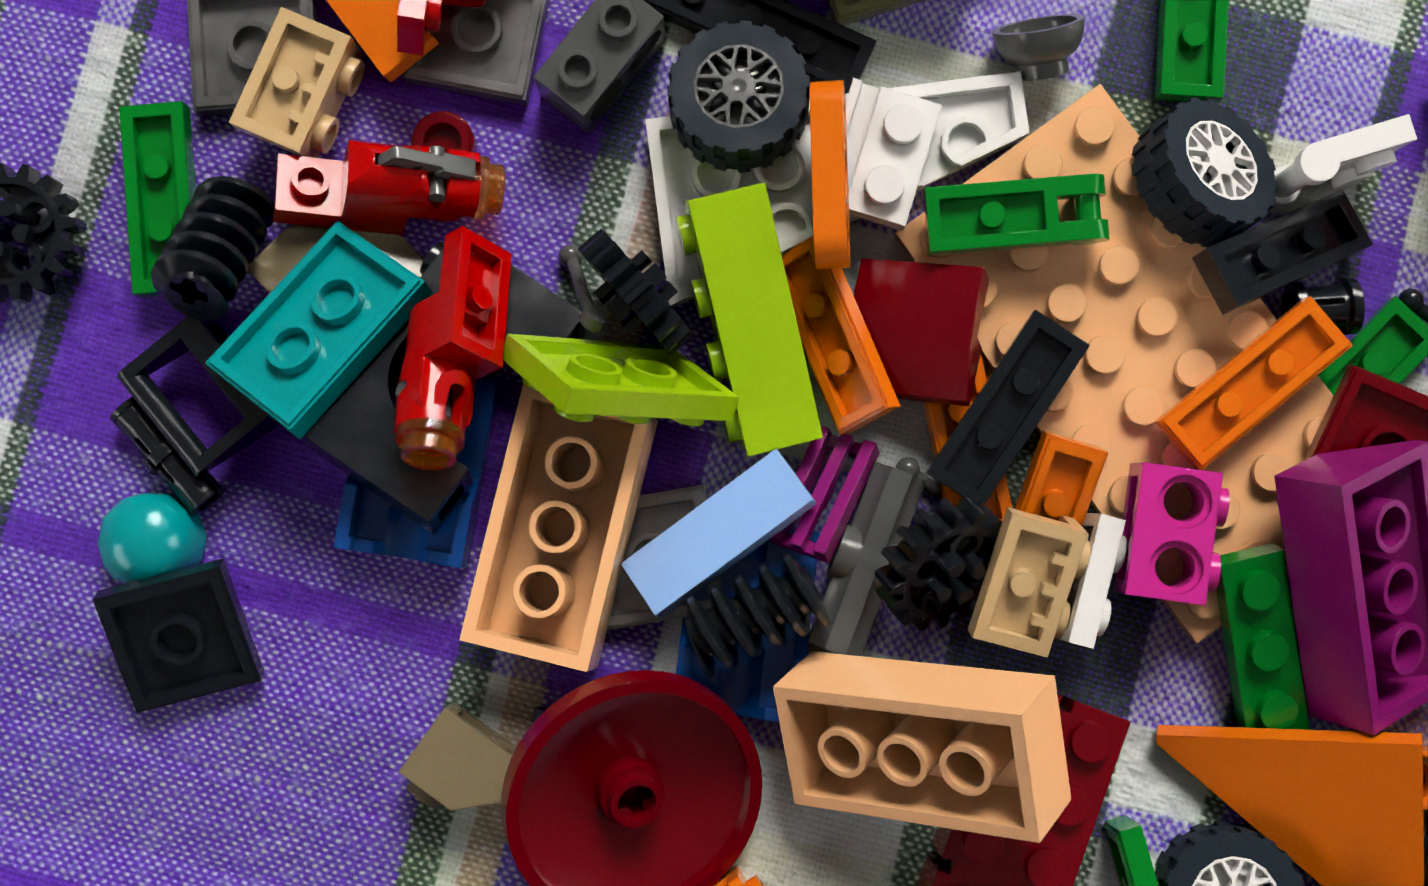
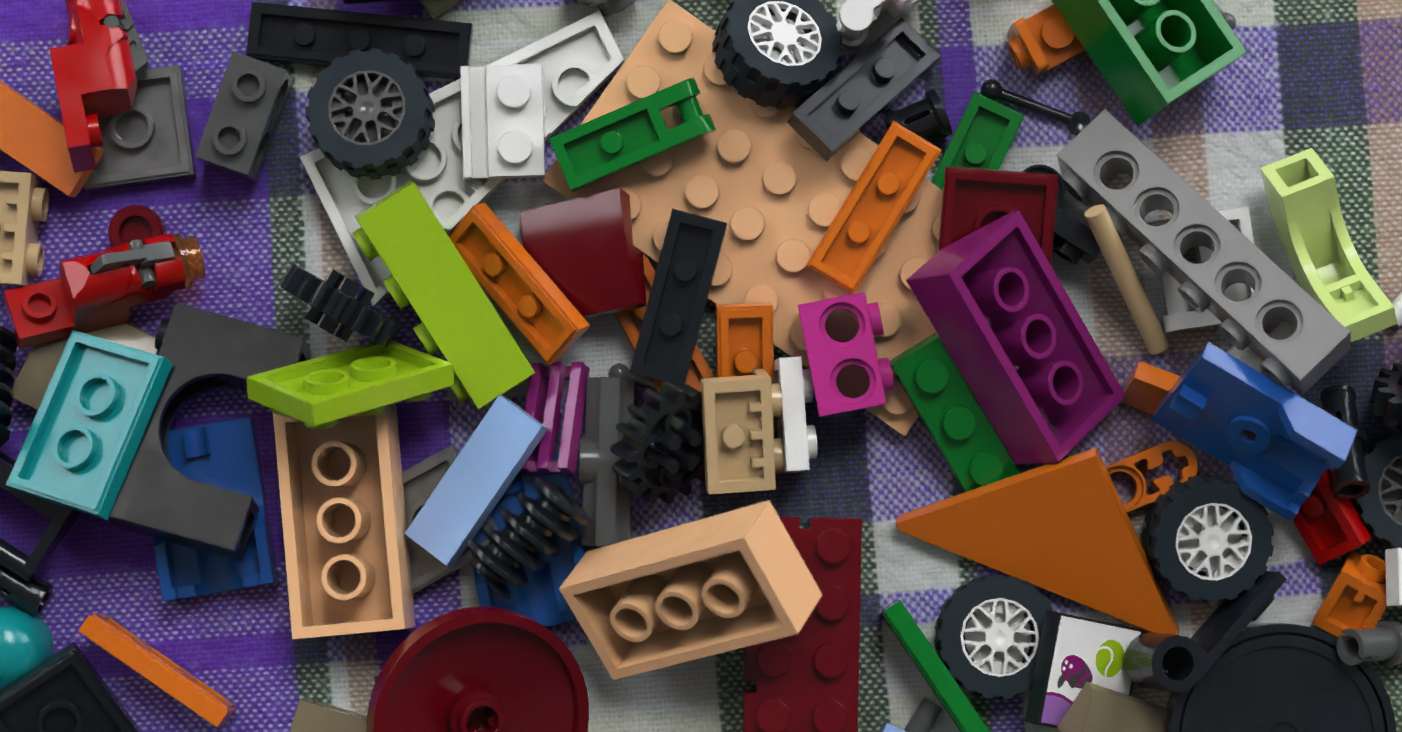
camera: 20 degrees left, 0 degrees up
red plate [393,226,512,470] -> none
dark grey hinge [558,244,607,333] -> none
orange beam [809,80,850,269] -> none
none -> orange tile [78,613,237,727]

